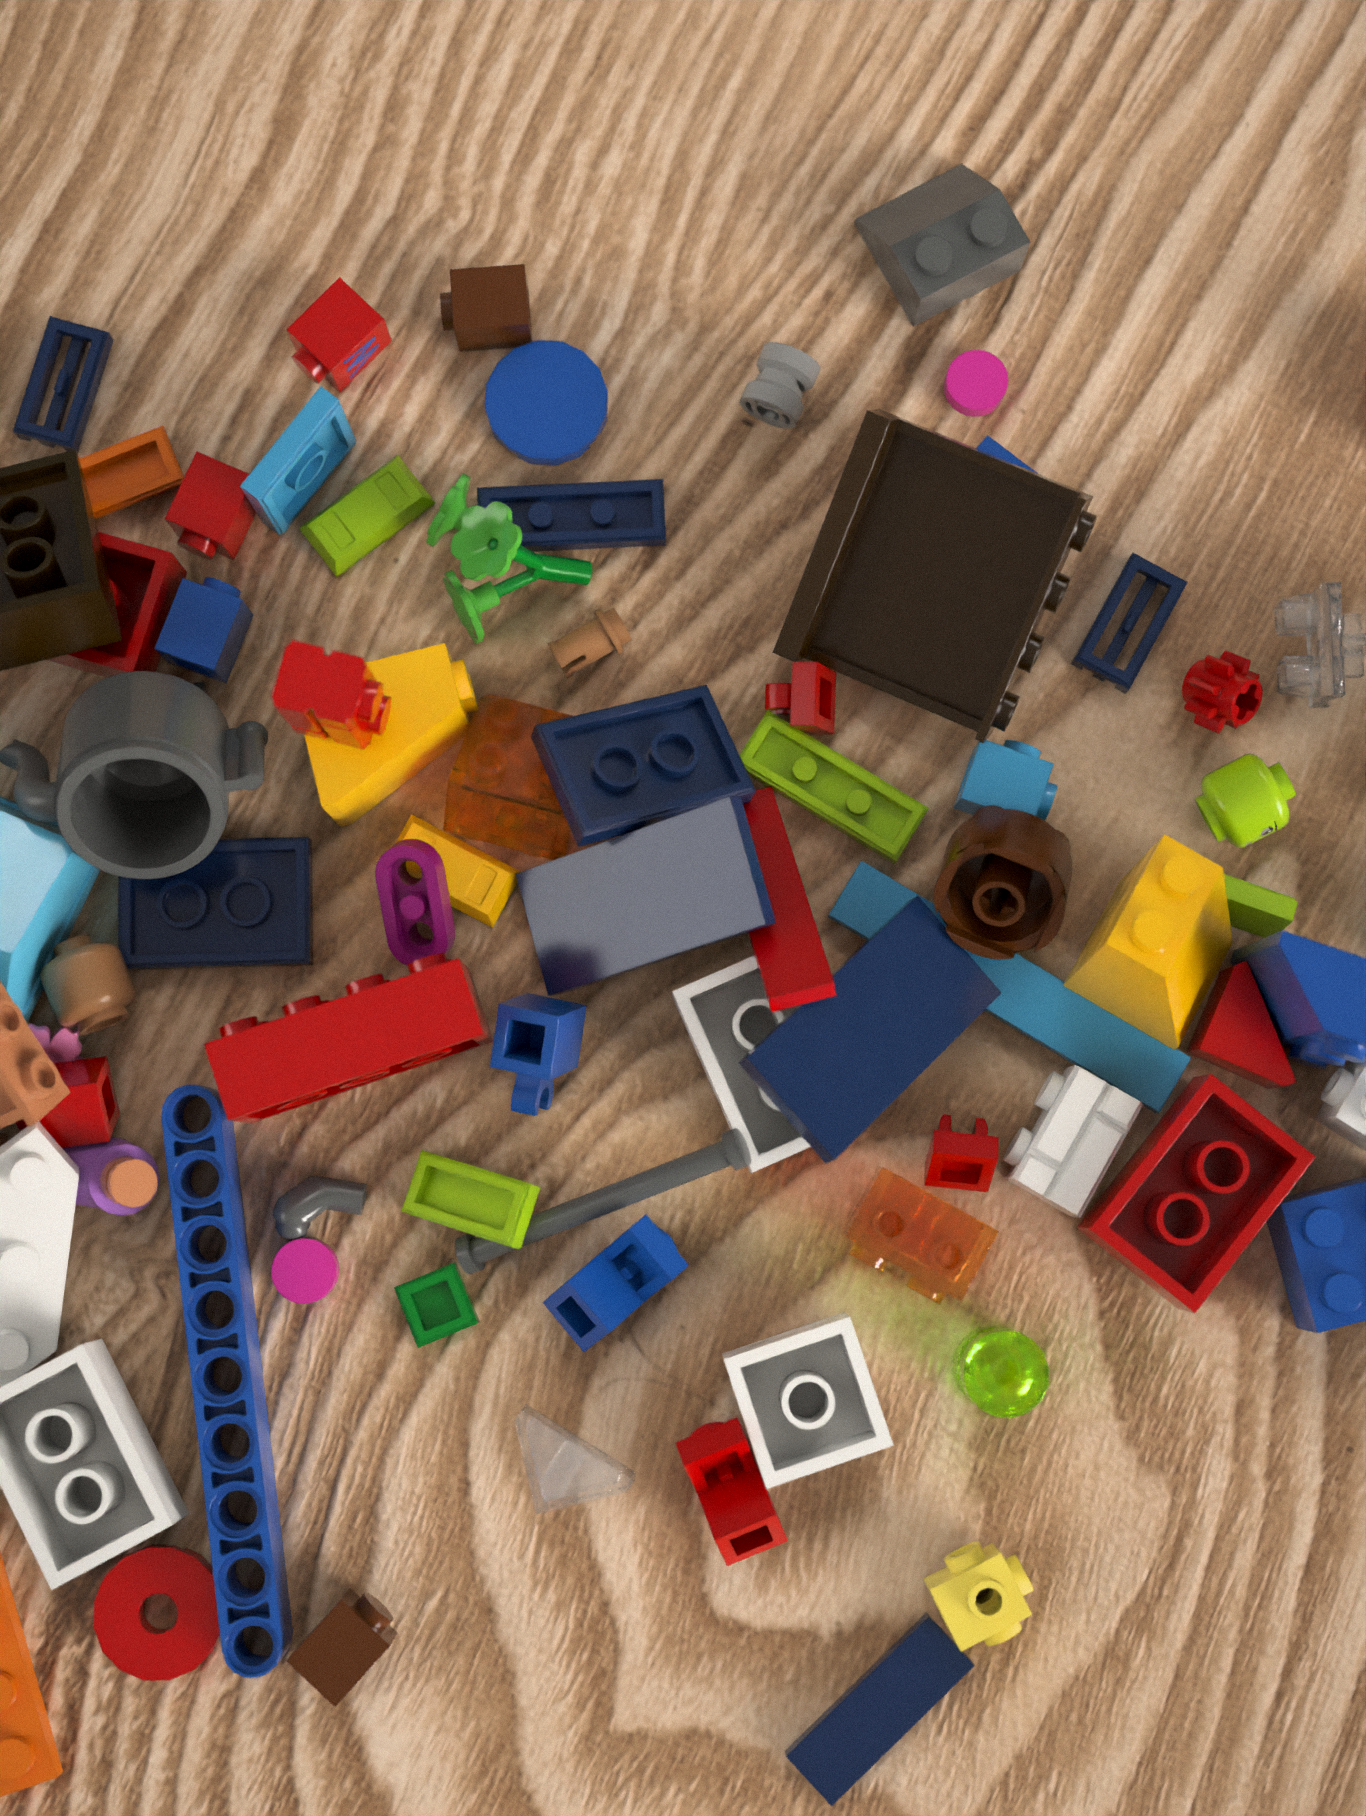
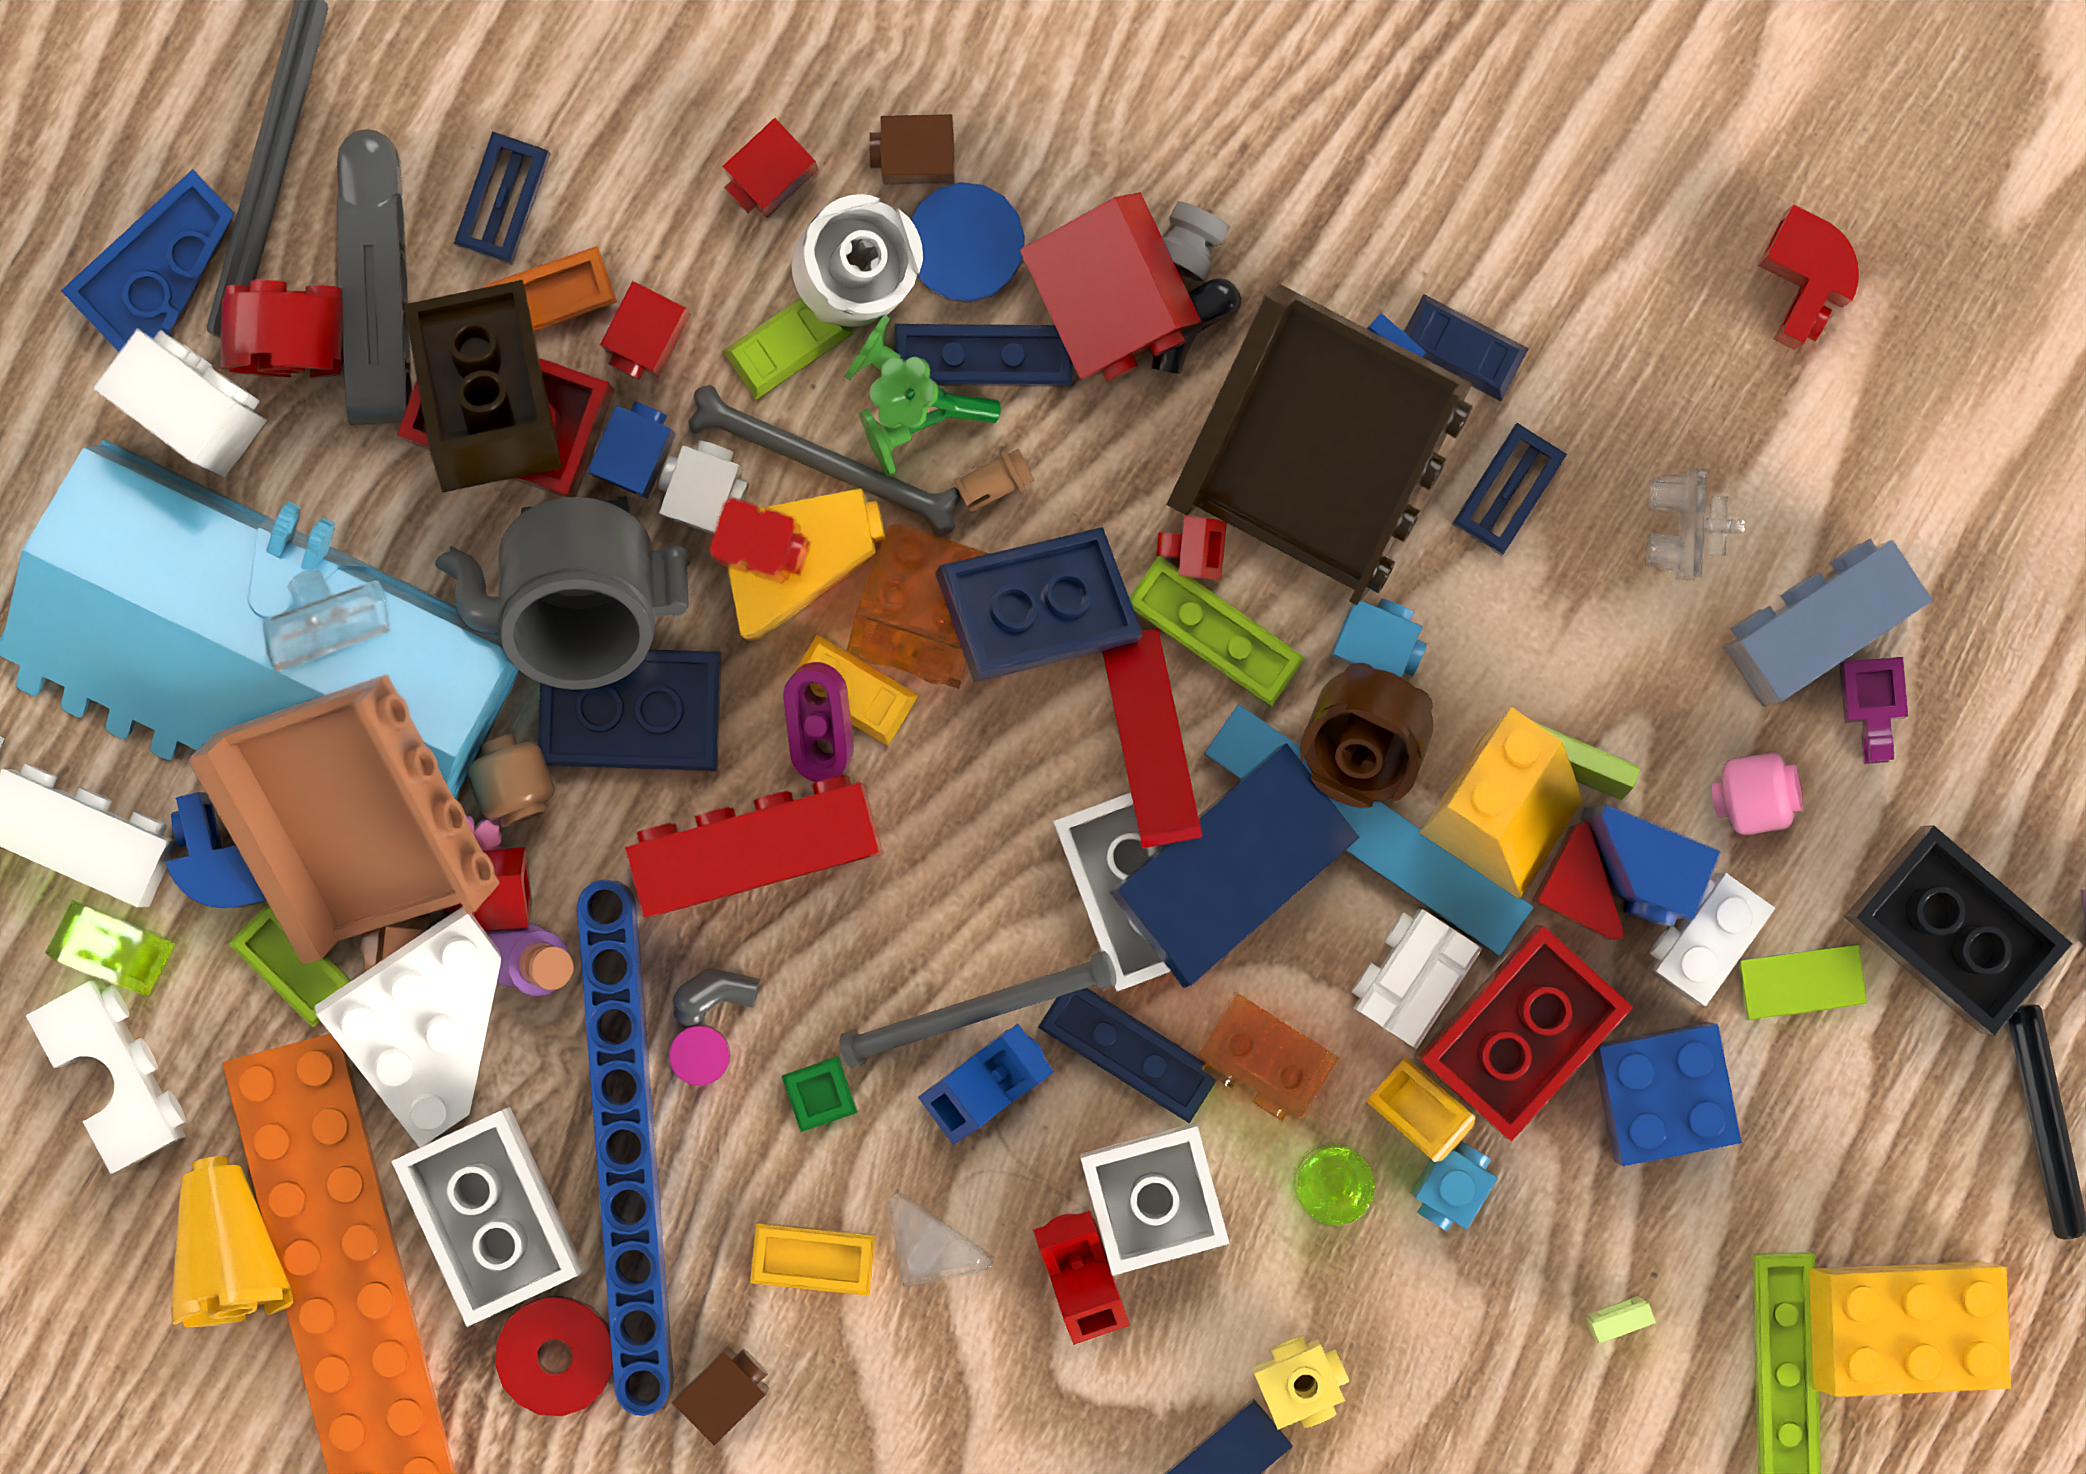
camera: 10 degrees right, 5 degrees up
dark azure tile [240,386,356,535] -> none
lime tile [401,1150,541,1250] -> none
blue brick [490,993,587,1116] -> none
tile [516,796,776,996] -> none
dark grey slope [854,164,1031,327] -> none
red tile [924,1114,999,1192] -> none
dark pink tile [944,350,1008,417] -> none
red gear [1182,650,1263,734] -> none
lime head [1194,753,1296,848] -> none
none -> white brick [658,441,749,535]
none -> dark grey piece [688,385,961,536]
none -> yellow tile [750,1222,876,1296]
none -> white brick [792,194,923,327]
none -> red brick [1020,192,1202,382]
none -> dark blue tile [1038,988,1221,1124]
none -> black arm [1151,278,1241,374]
none -> yellow tile [1366,1057,1475,1162]
none -> dark blue tile [1404,294,1529,402]
none -> dark azure brick [1410,1141,1498,1231]
none -> yellowish green tile [1585,1296,1656,1344]

